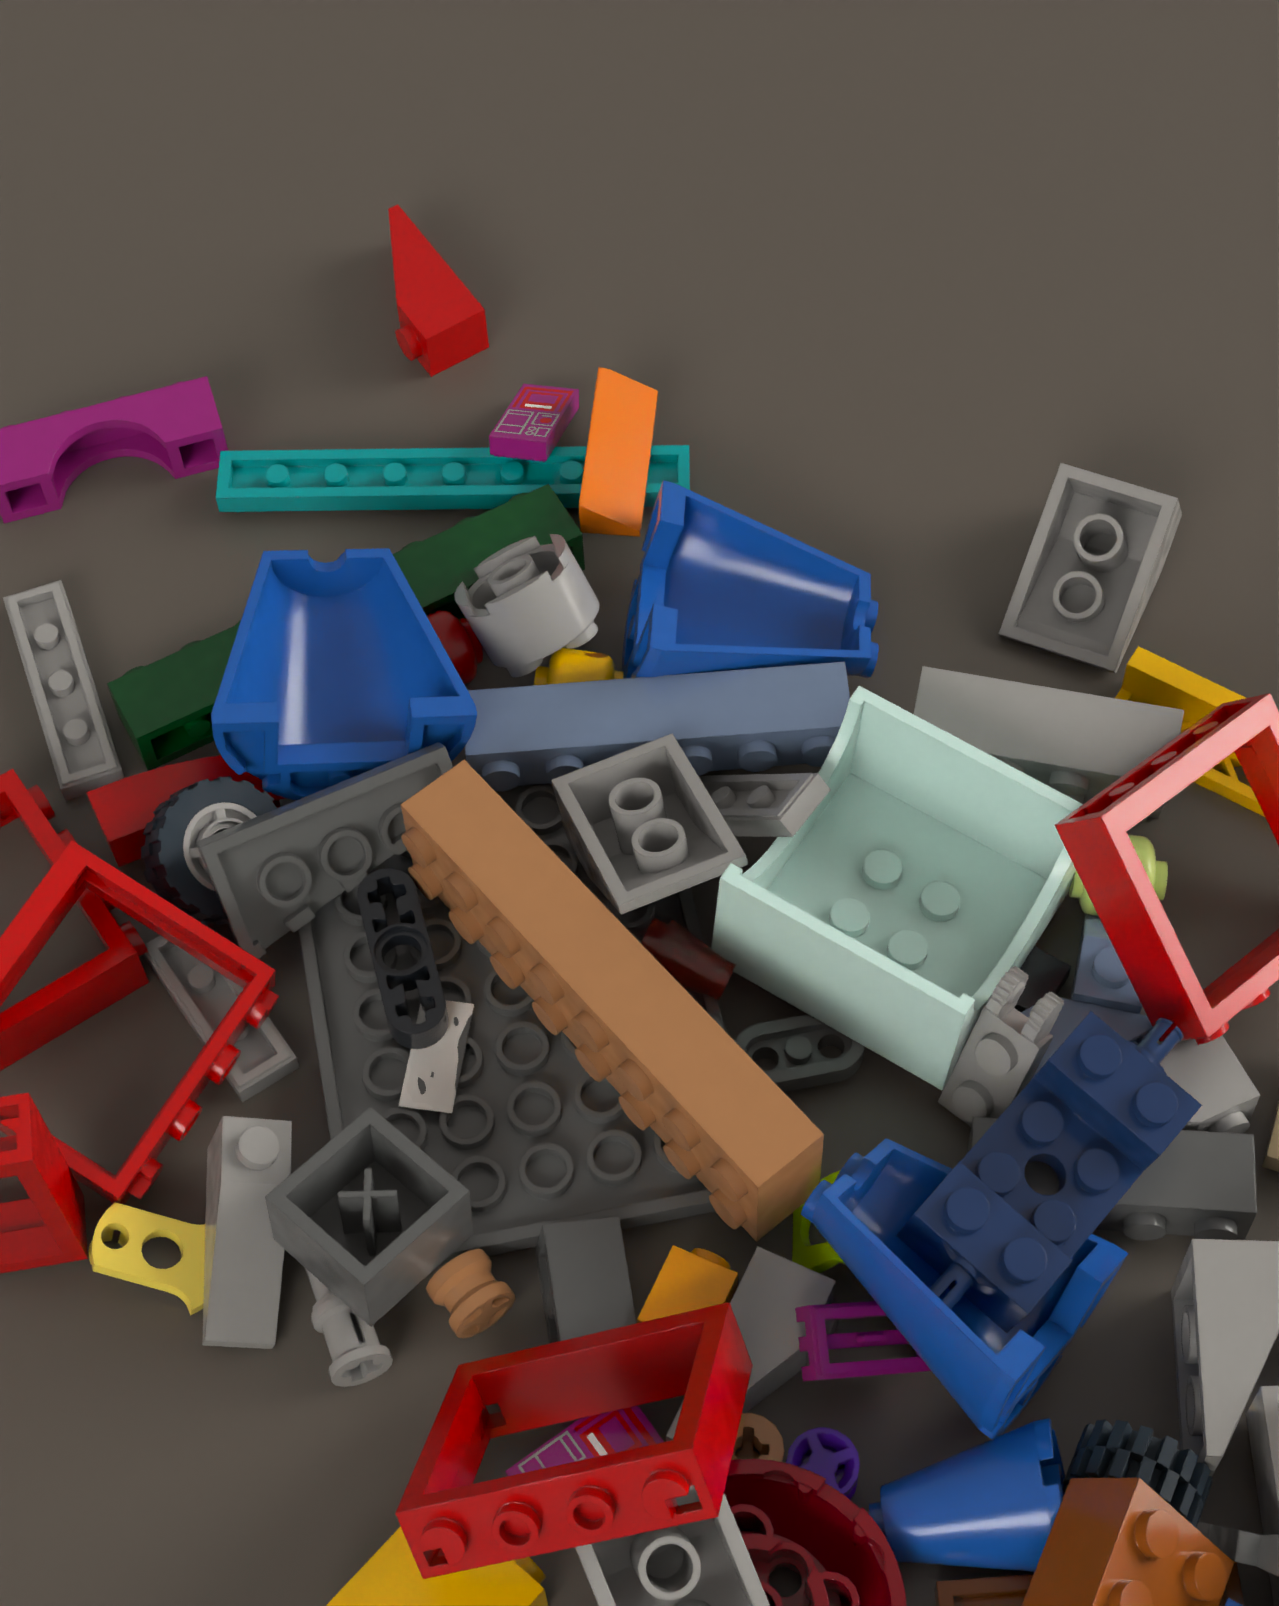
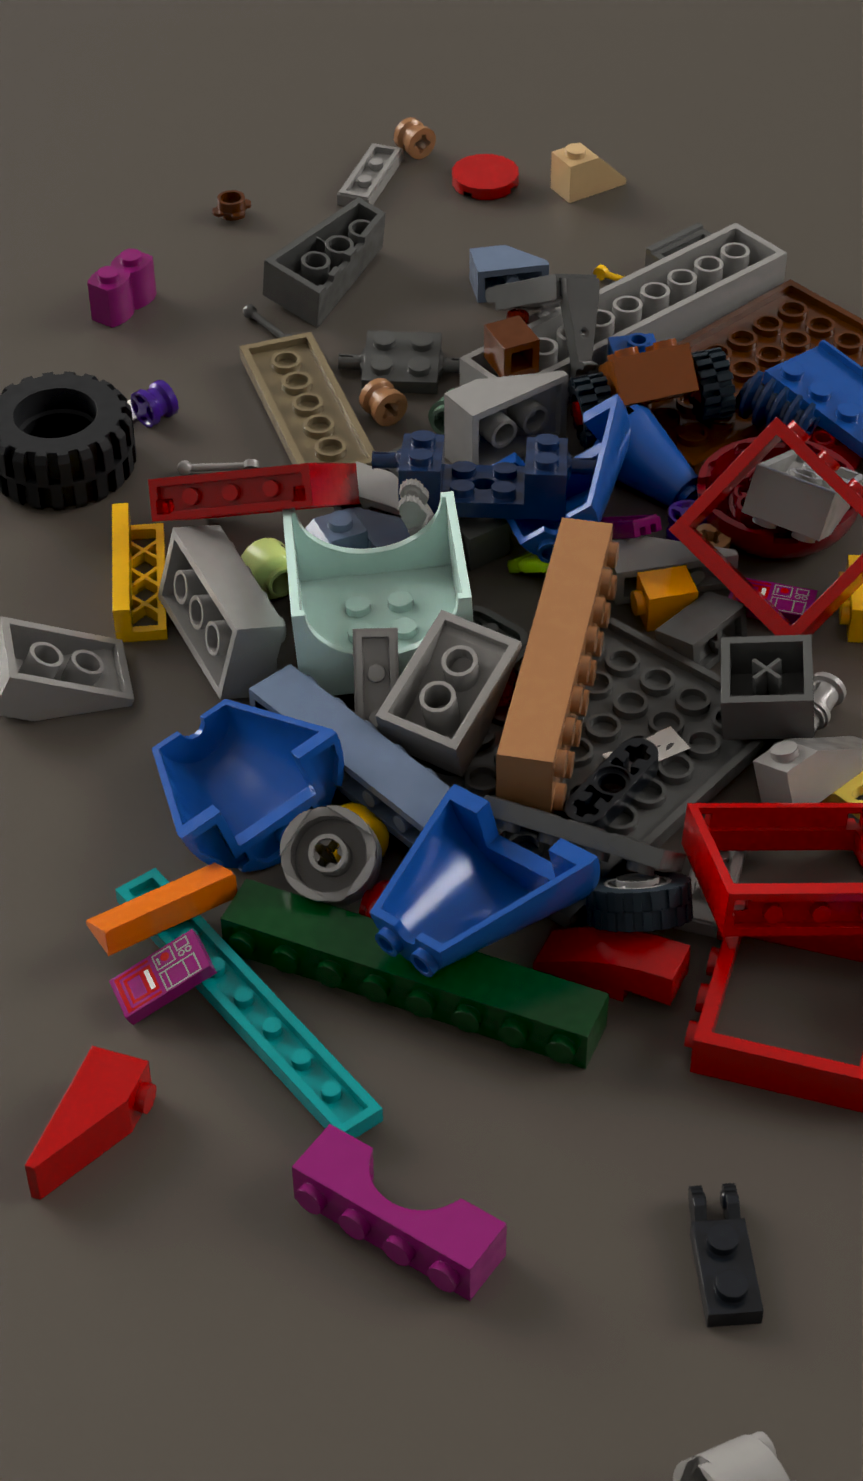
camera: 130 degrees left, 15 degrees down
light grey tile [3,580,125,801] -> none

